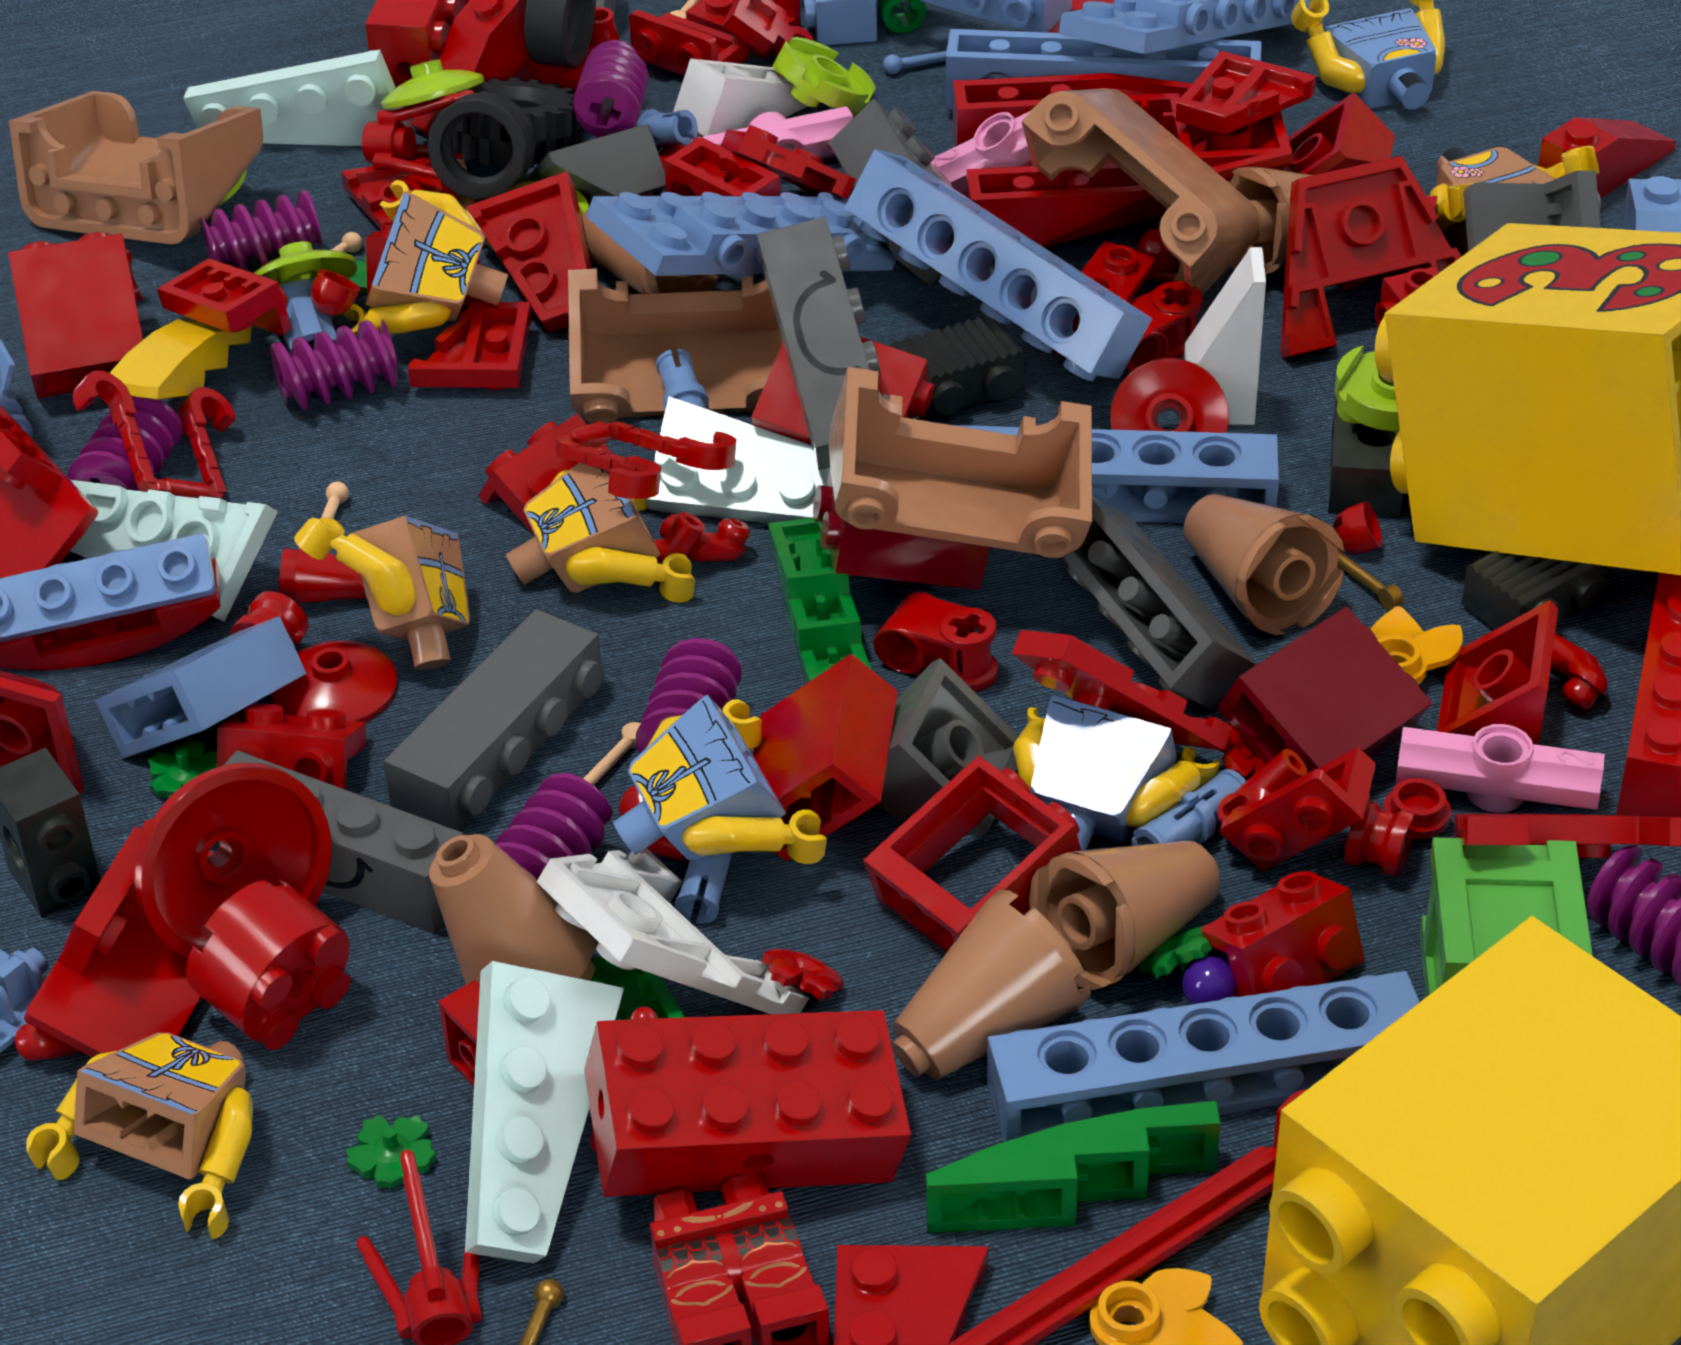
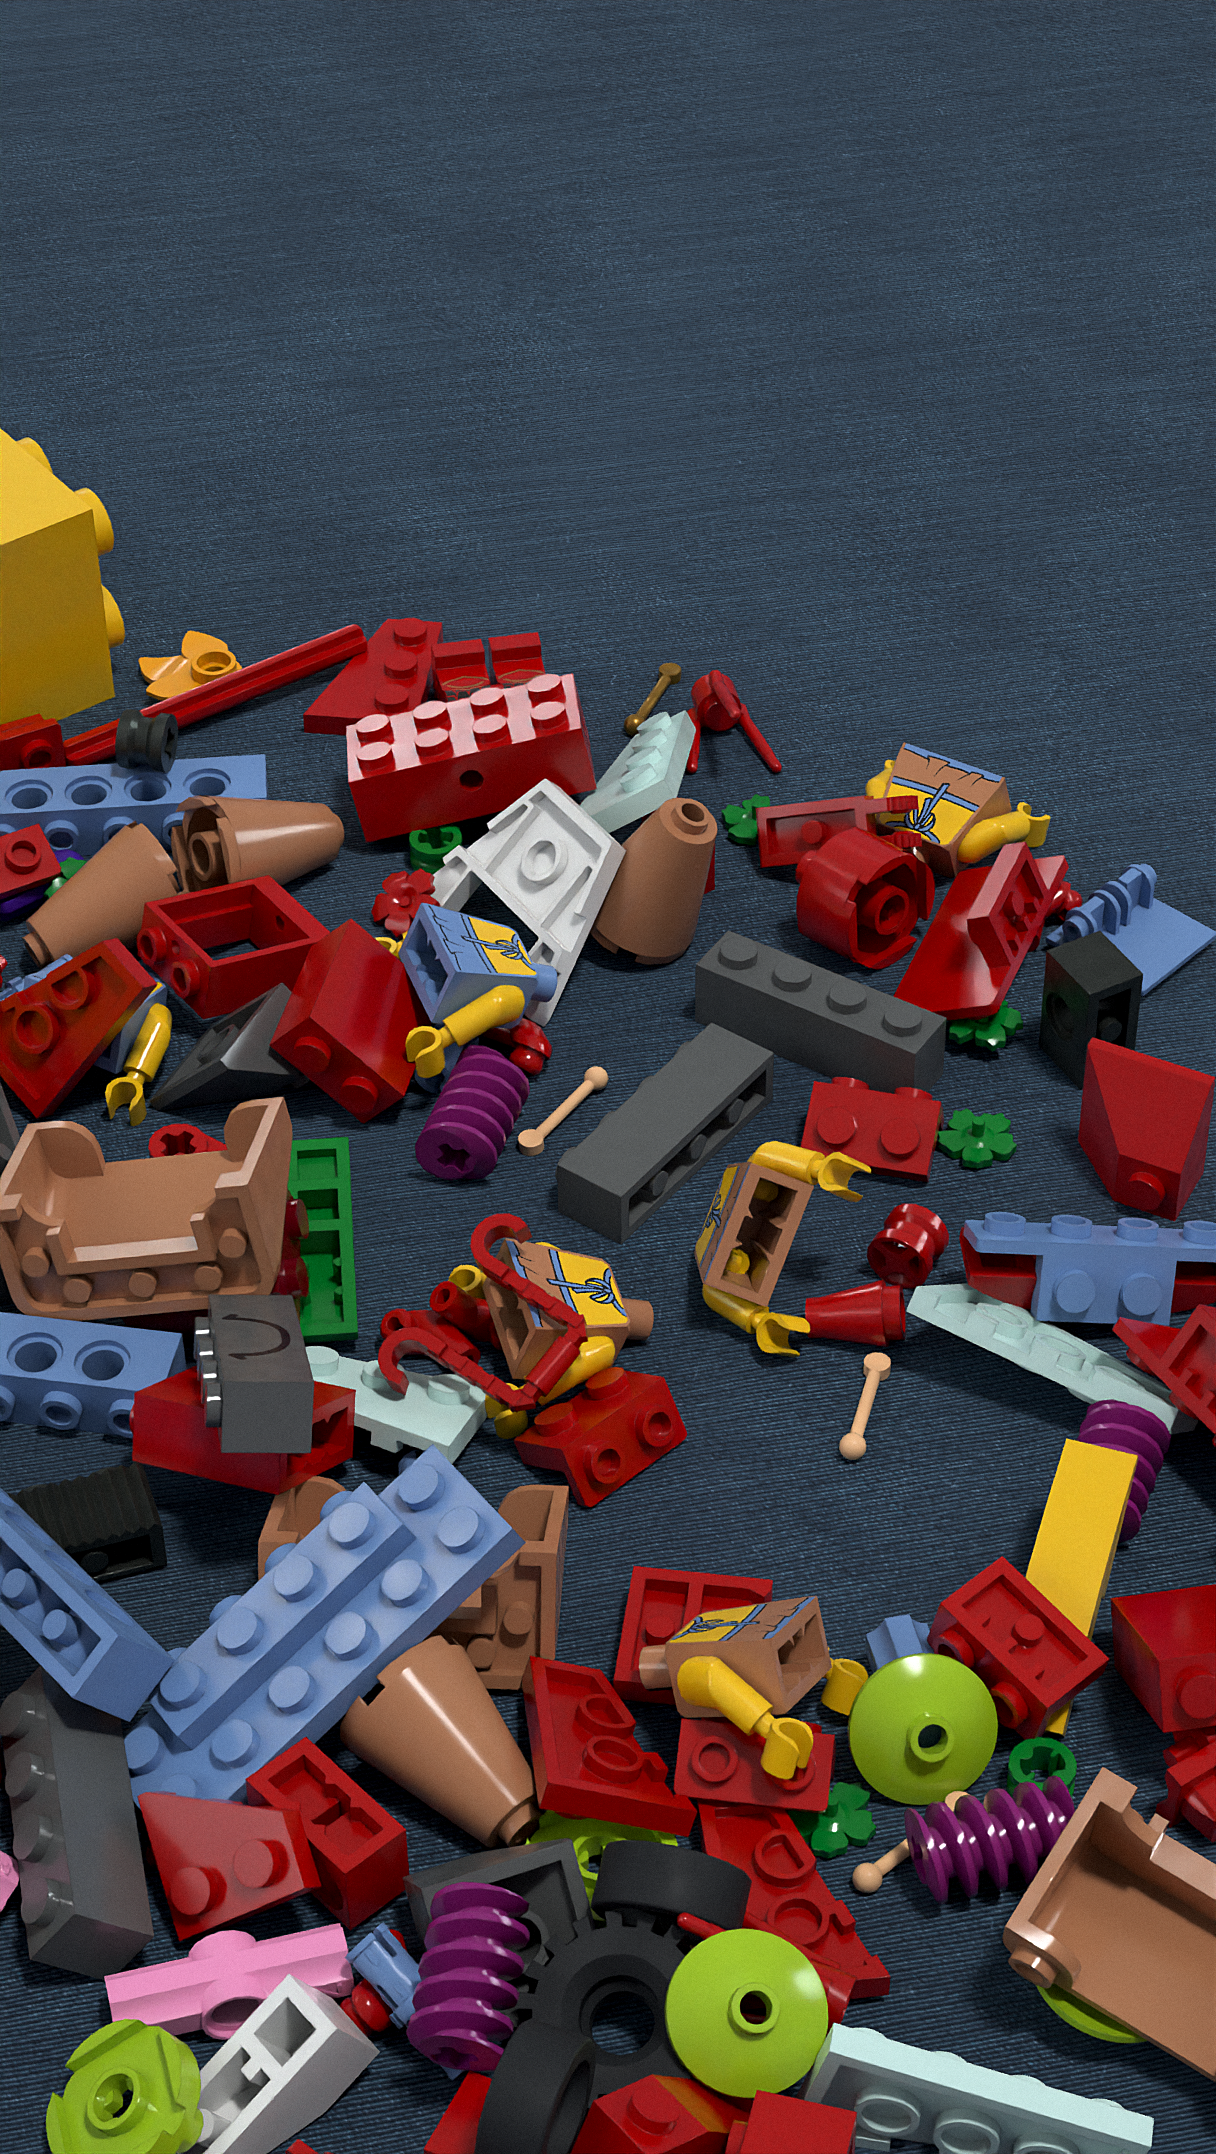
camera: 175 degrees left, 0 degrees up
red piece [72,370,236,499] -> none
medium blue slope [95,616,307,759] -> none
red dish [135,763,332,959] -> none
magenta piece [270,319,398,411] -> none
red dish [271,640,398,722] -> none
red hinge [310,269,361,316] -> none
magenta piece [495,773,613,880] -> none
green slope [926,1101,1221,1233] -> none
none -> pearl dark grey wheel [115,709,178,773]
none -> red hinge [755,795,922,868]

